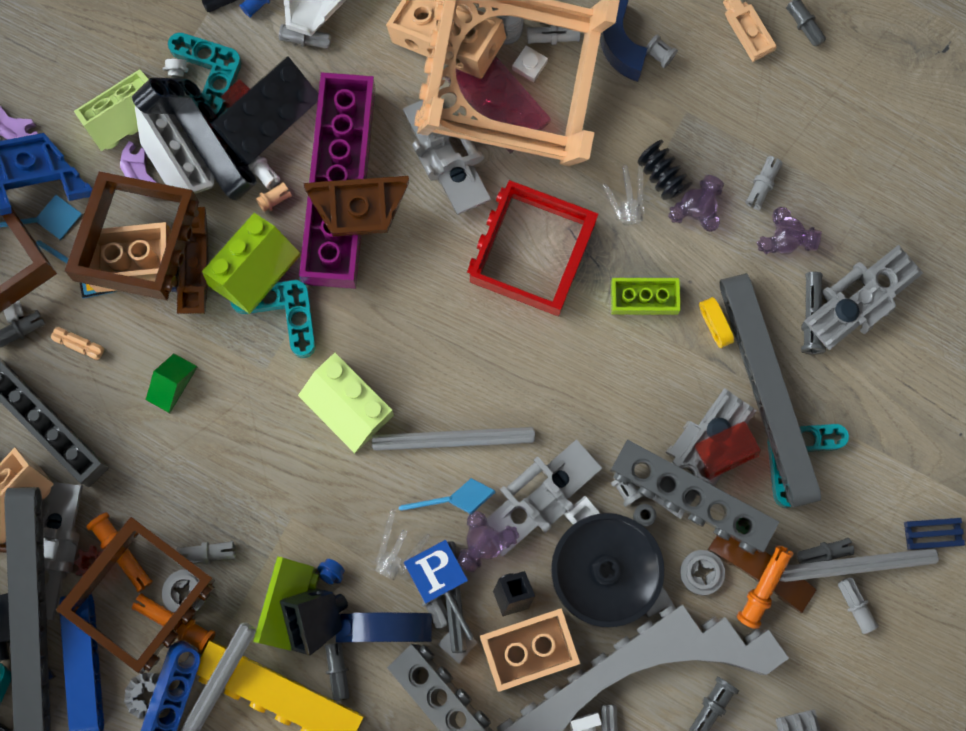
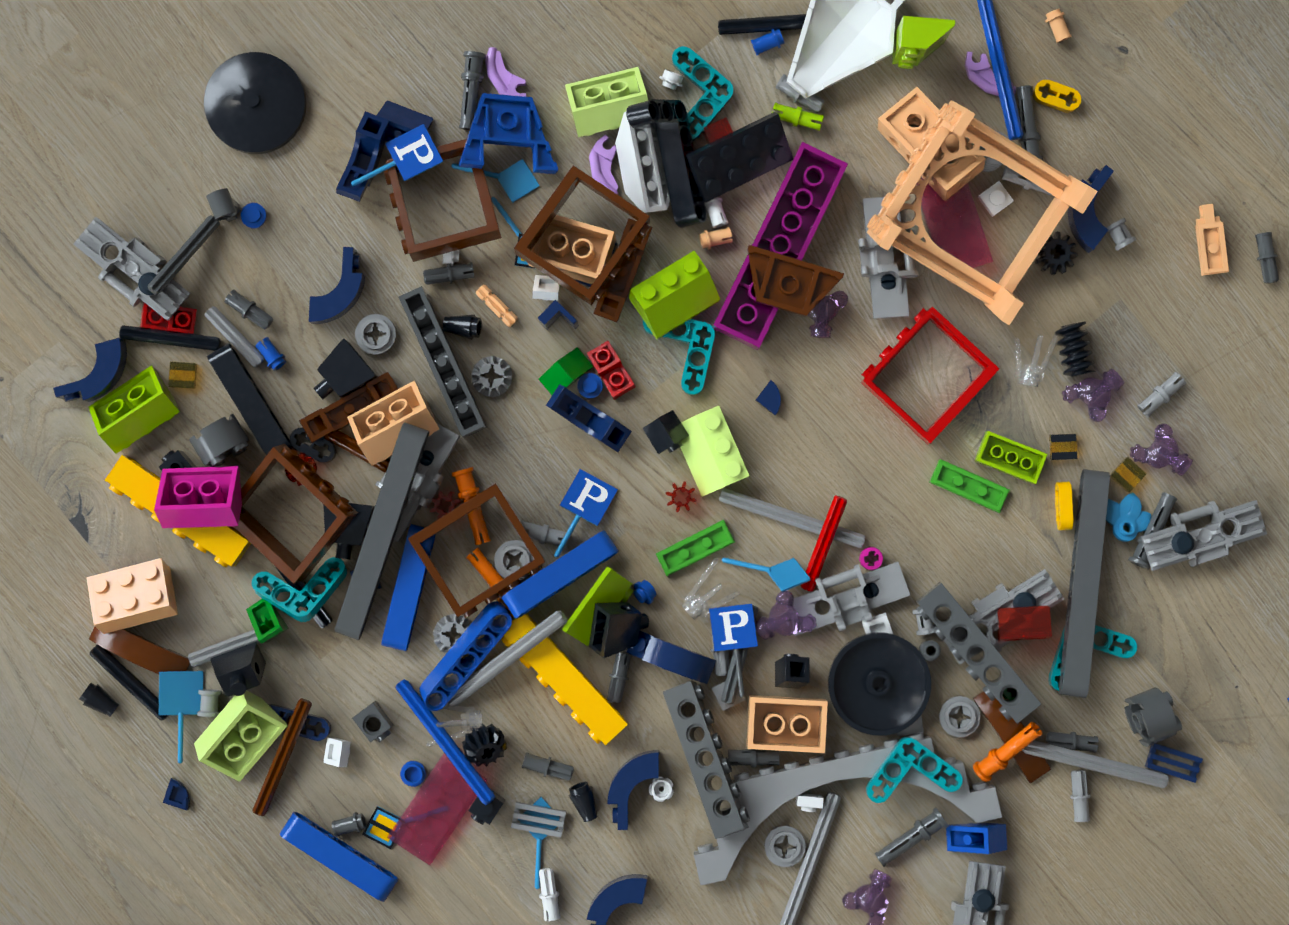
camera: 25 degrees right, 10 degrees up
none -> black cone [443,314,482,340]
none -> light grey gear [471,356,512,397]
none -> blue beam [501,530,619,619]
none -> white plate [532,275,560,301]
none -> dark blue panel [538,300,579,330]
none -> dark blue arch [546,384,632,452]
none -> blue piece [554,469,618,557]
none -> blue plate [577,373,603,399]
none -> red slope [587,341,636,400]
none -> black brick [642,410,689,454]
none -> bright green tile [656,520,735,576]
none -> clear red gear [666,481,697,513]
none -> dark grey pin [728,749,780,768]
none -> dark blue tile [755,380,781,416]
none -> lime pin [772,102,824,131]
none -> red axle [801,495,847,592]
none -> clear purple animal [807,291,848,338]
none -> dark pink bush [859,547,883,570]
none -> teal beam [866,737,963,803]
none -> bright green tile [929,459,1010,513]
none -> blue slope [946,823,1007,854]
none -> black gear [1035,231,1078,275]
none -> tile [1049,434,1078,461]
none -> dark azure plate [1106,493,1151,542]
none -> clear yellow tile [1110,457,1146,493]
none -> dark grey brick [1124,687,1182,747]

